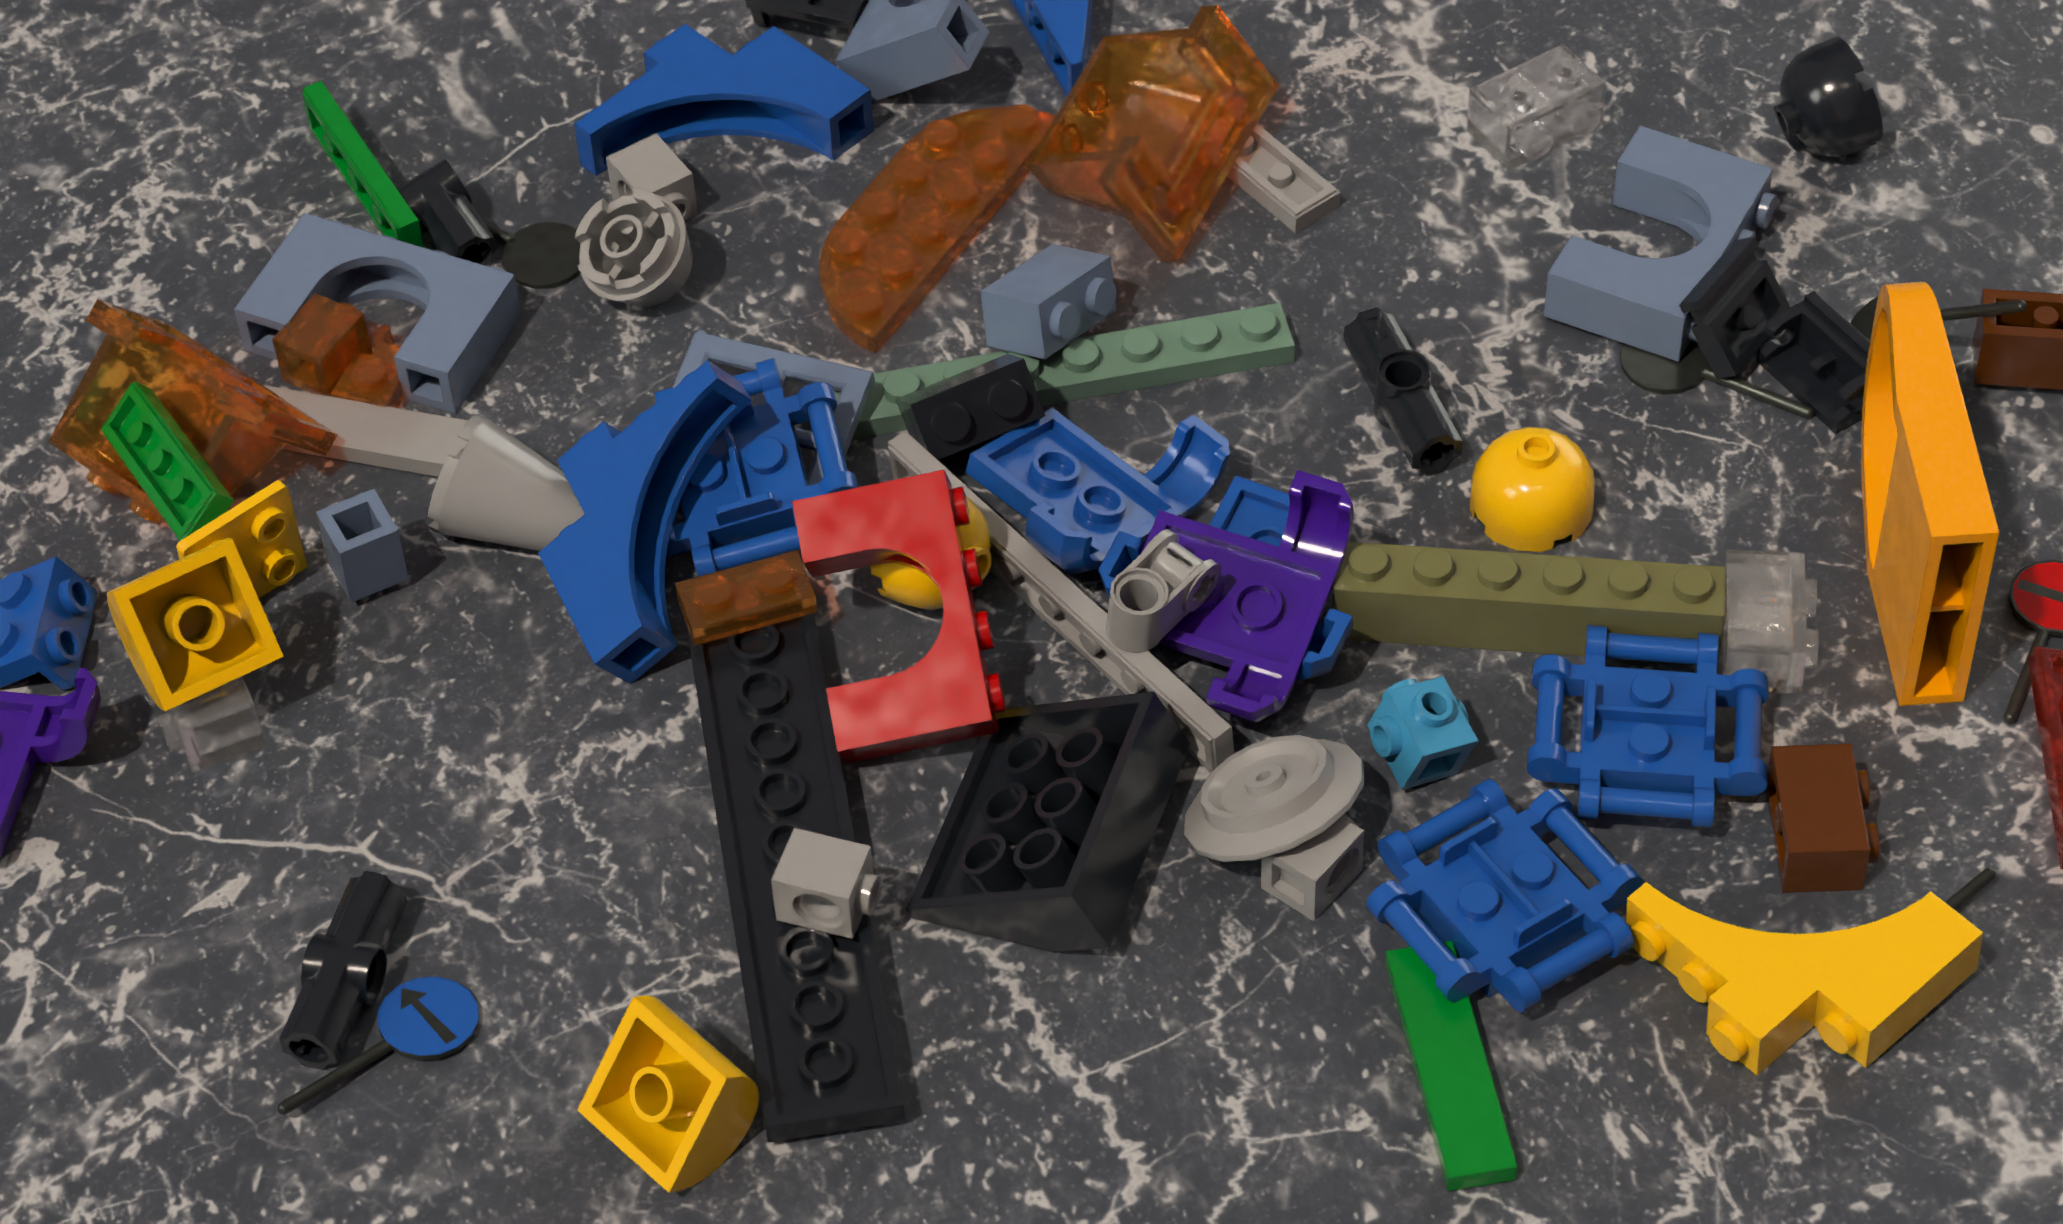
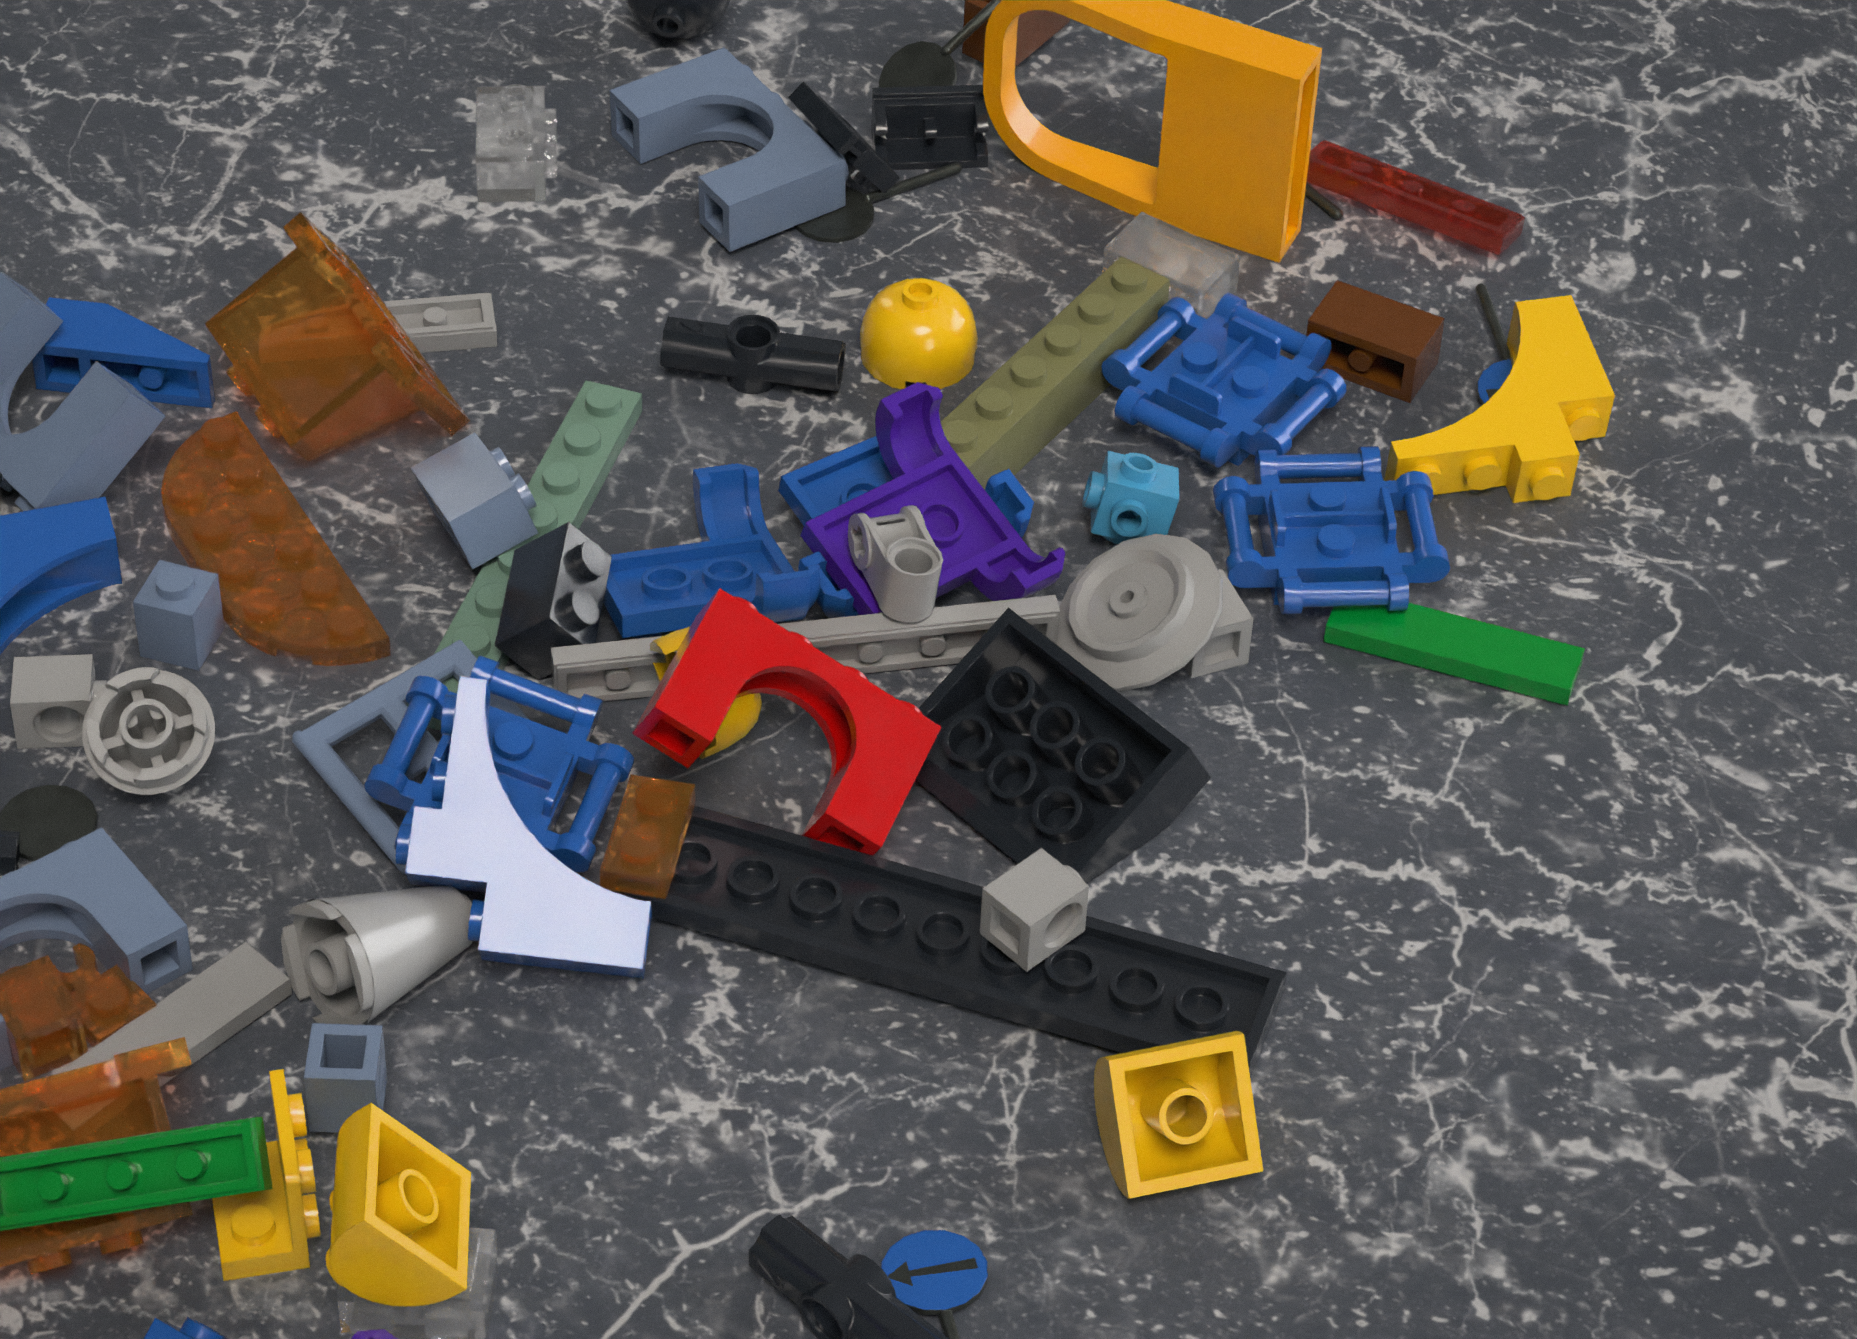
camera: 65 degrees left, 5 degrees down
none -> sand blue brick [133,560,224,671]

